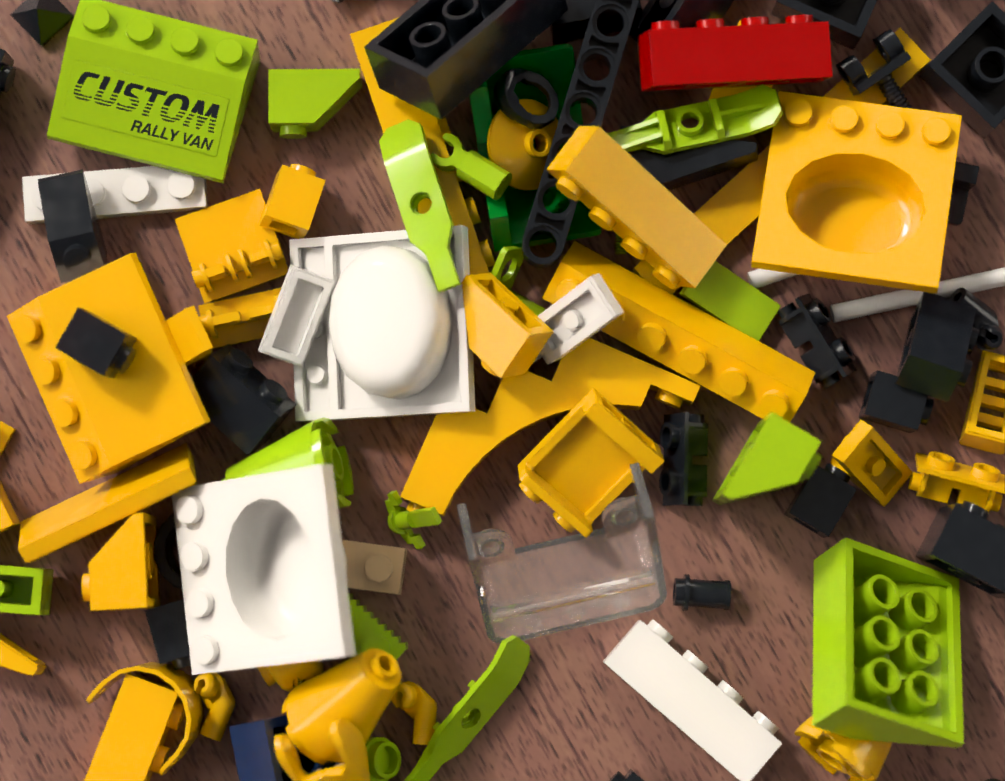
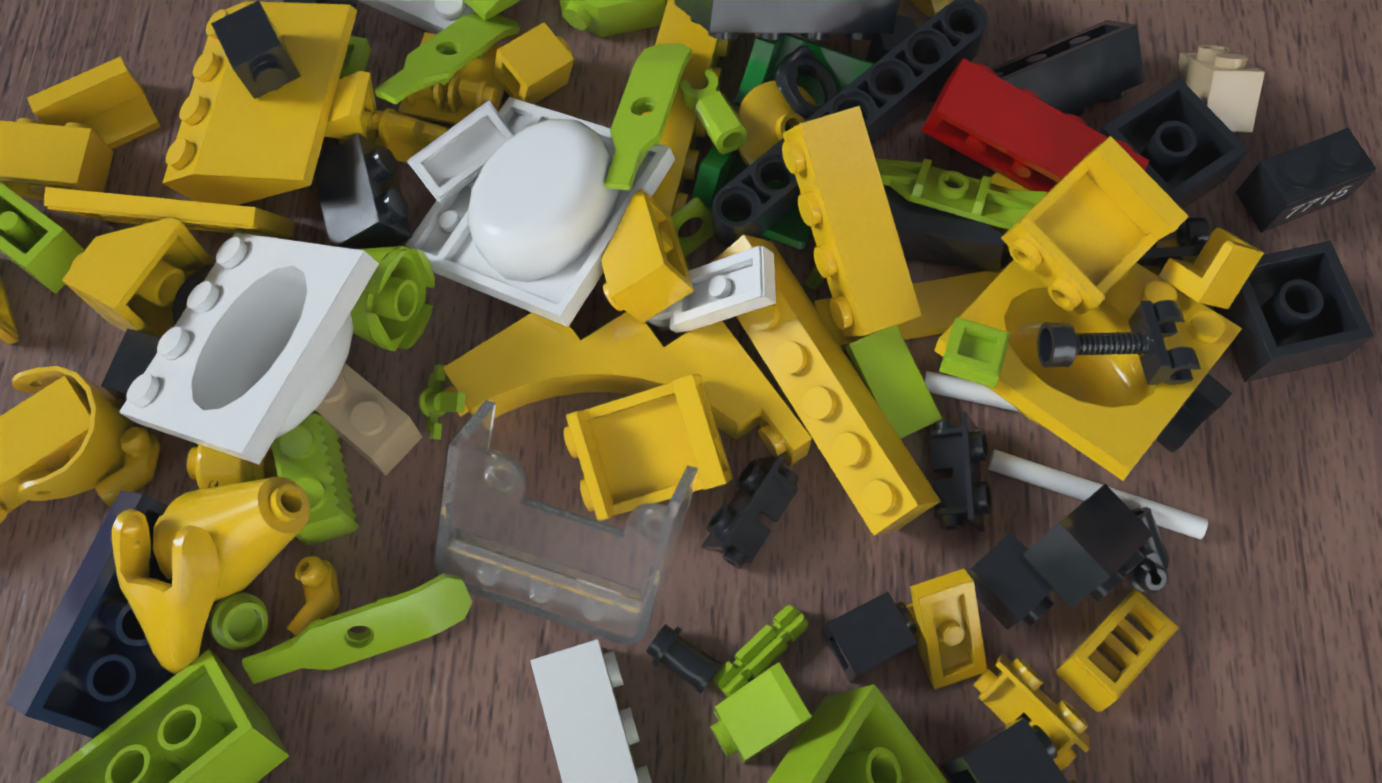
camera: 30 degrees right, 15 degrees down
lime slope [712,412,822,505] -> none
none -> lime piece [375,12,520,104]
none -> lime slope [710,663,812,764]
none -> lime axle [713,604,809,698]
none -> lime tile [939,317,1011,388]
none -> yellow panel [1001,136,1189,317]
none -> black bar [1037,300,1201,385]
none -> yellow panel [1159,228,1264,309]

